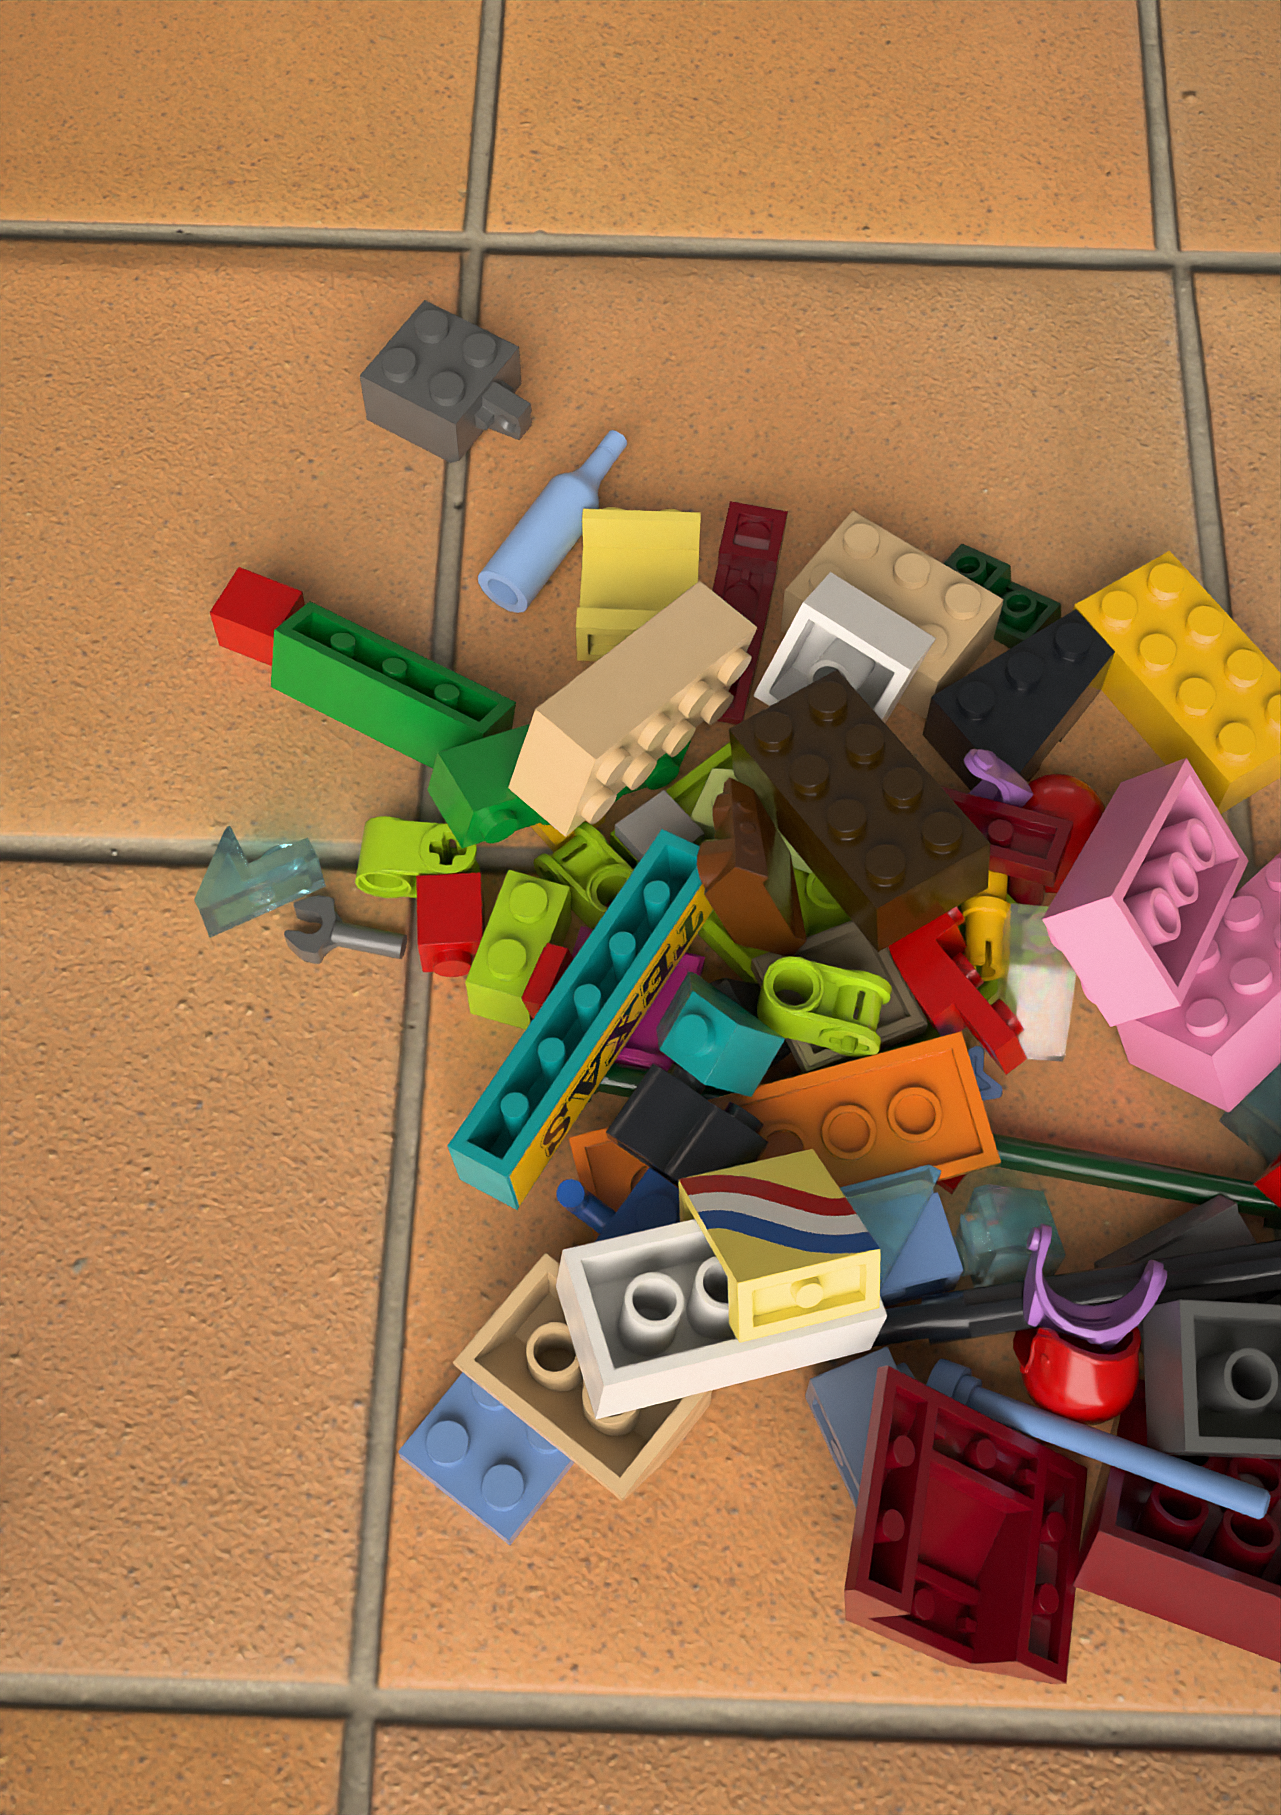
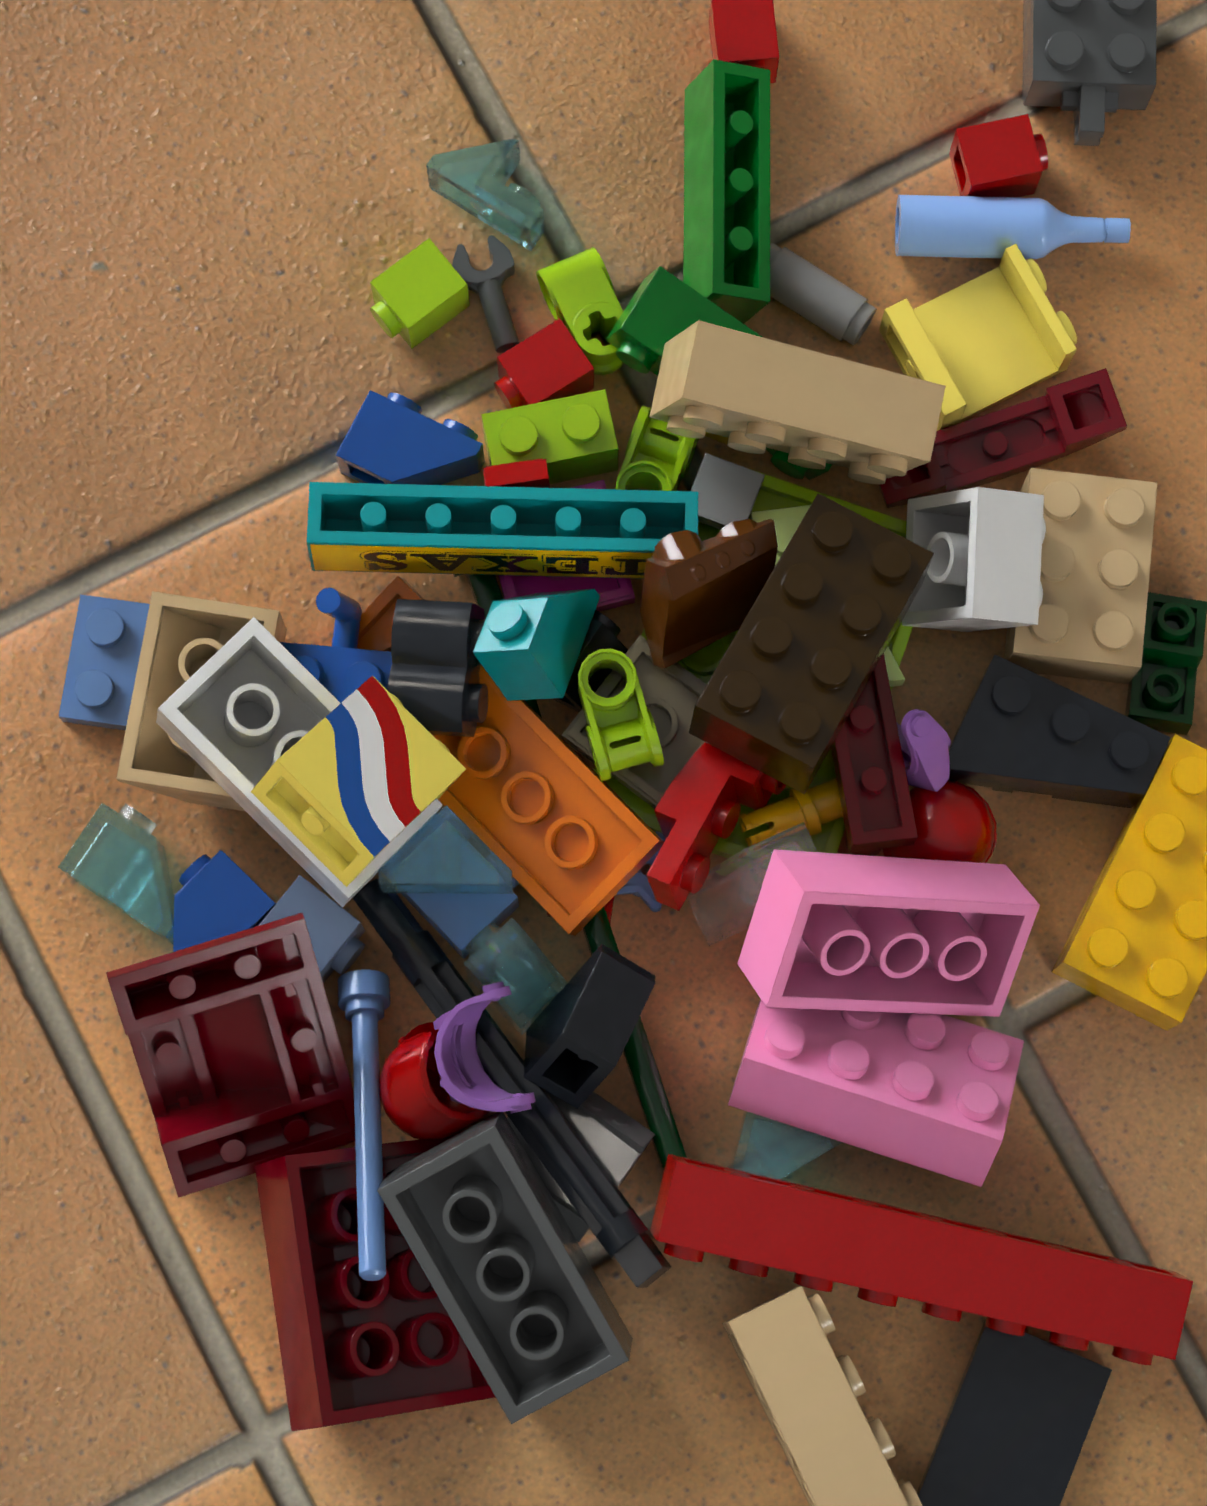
camera: 60 degrees right, 15 degrees up
none -> clear light blue slope [58,803,174,944]
none -> blue slope [173,850,276,952]
none -> blue slope [336,390,485,485]
none -> lime brick [370,238,470,349]
none -> black slope [523,944,655,1109]
none -> light grey piece [770,243,877,346]
none -> red brick [949,114,1048,197]

